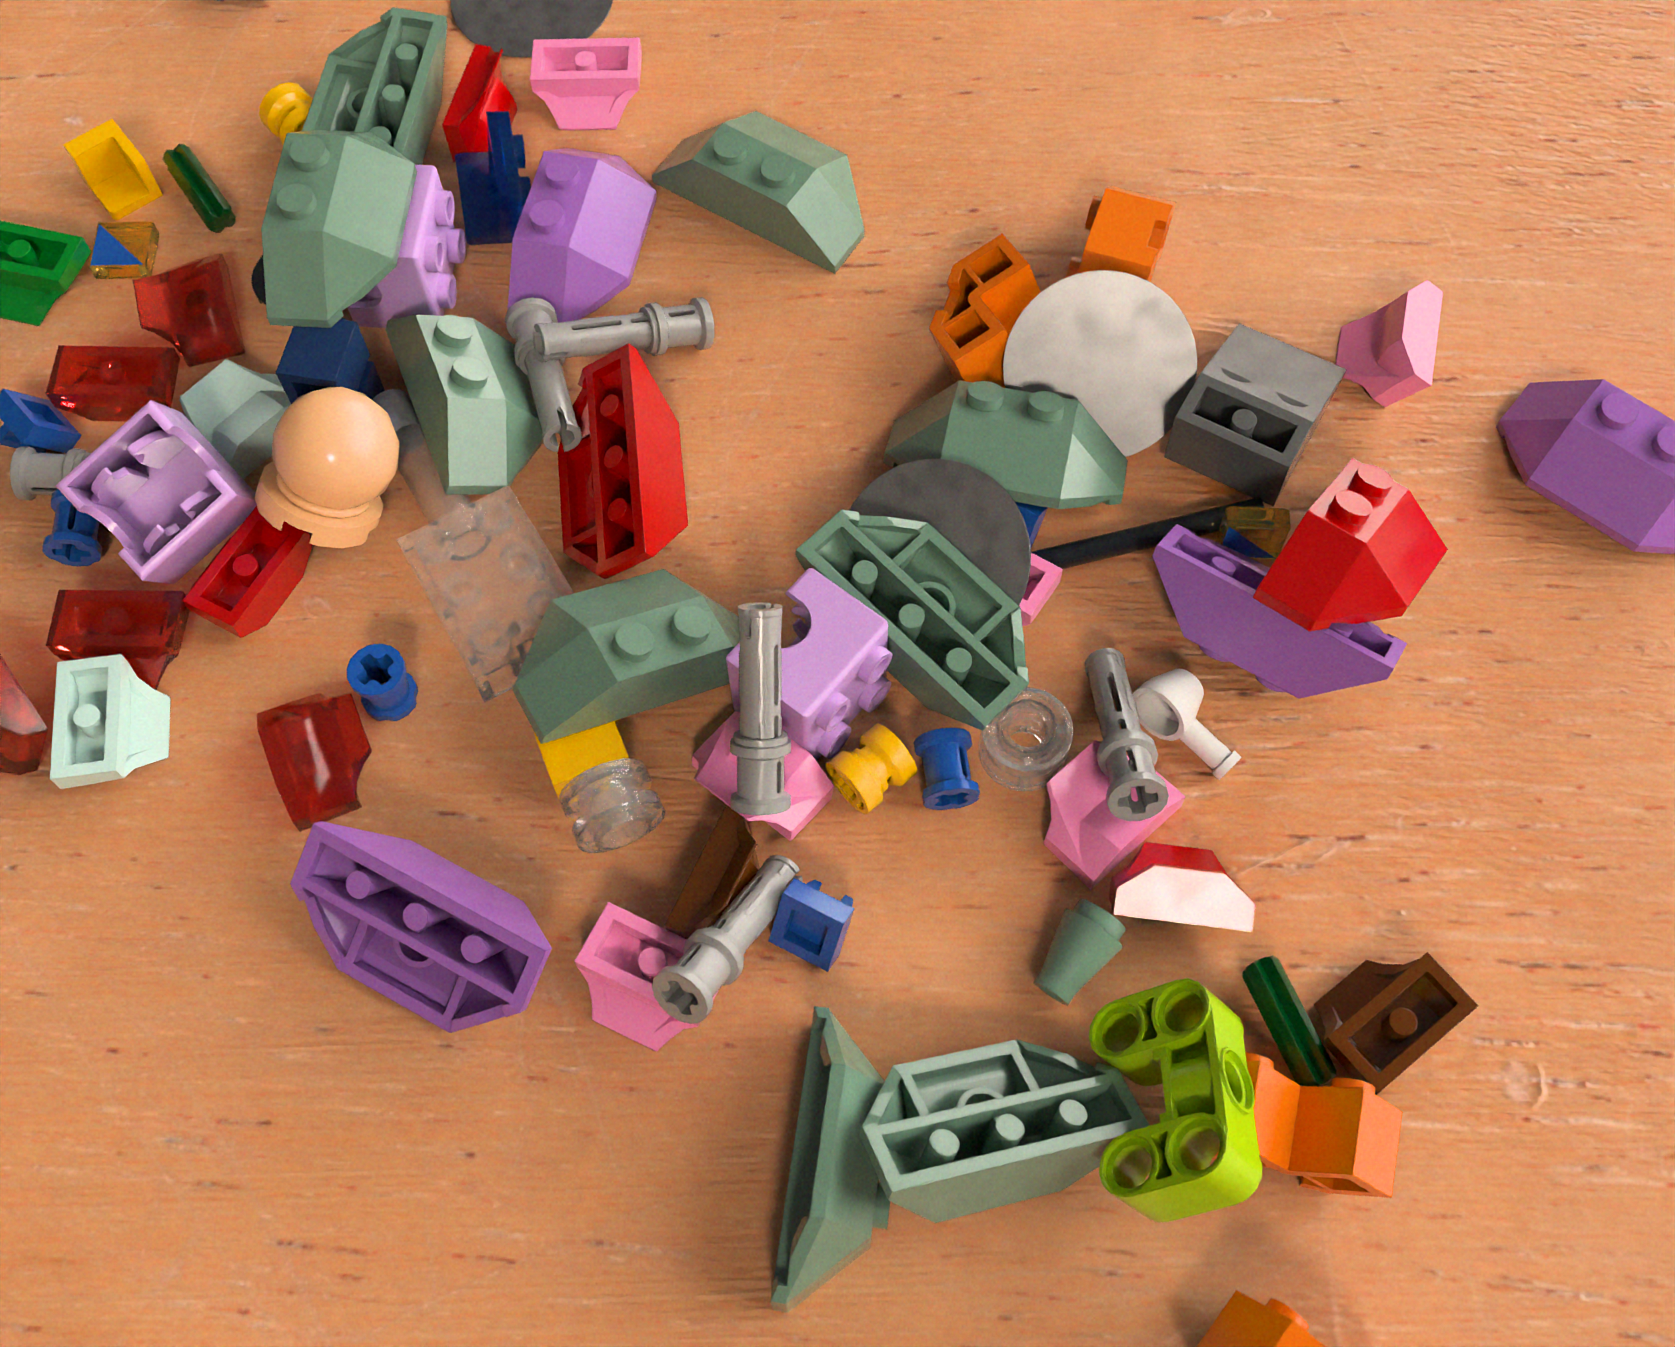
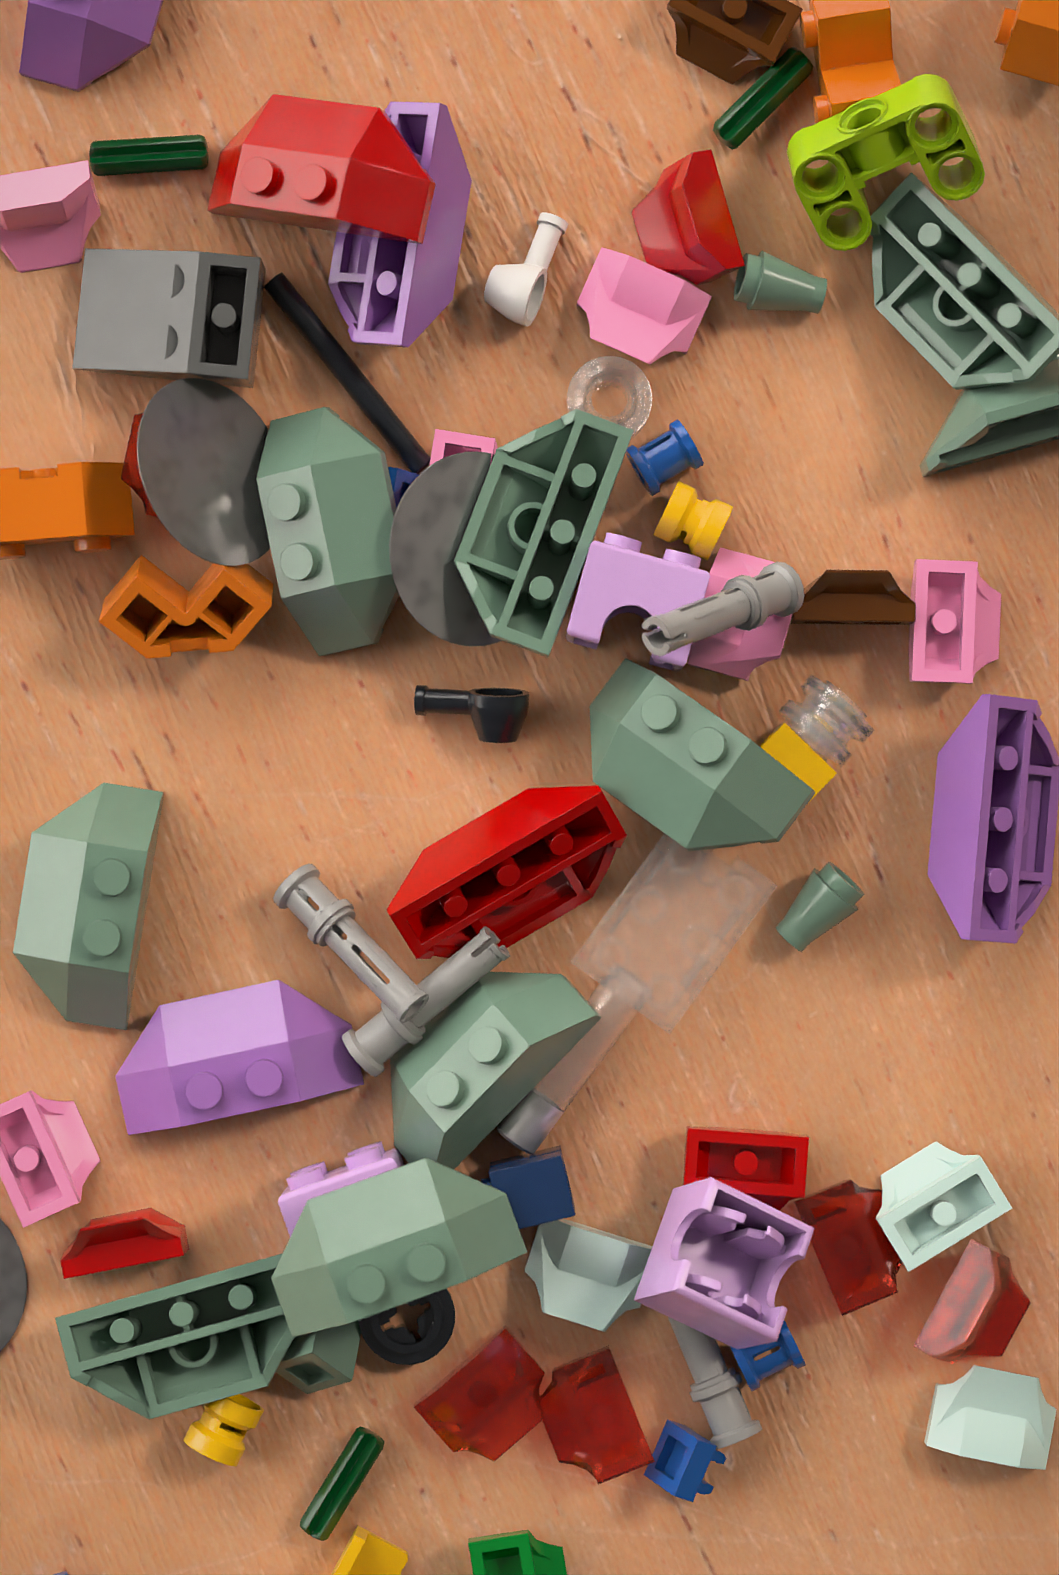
camera: 110 degrees left, 25 degrees up
clear yellow tile [89,221,160,279] -> none
light nougat tile [254,387,400,548] -> none
clear red slope [257,693,372,832] -> none
blue bush [347,643,418,721] -> none
clear blue bracket [455,111,531,245] -> none
light grey pin [652,855,803,1024] -> none
blue tile [768,878,855,972] -> none
light grey pin [1085,648,1169,821] -> none
clear yellow tile [1216,506,1291,559] -> none
none -> dark green axle [89,134,209,176]
none -> black bar [414,685,529,743]
none -> sand green cone [775,862,864,952]

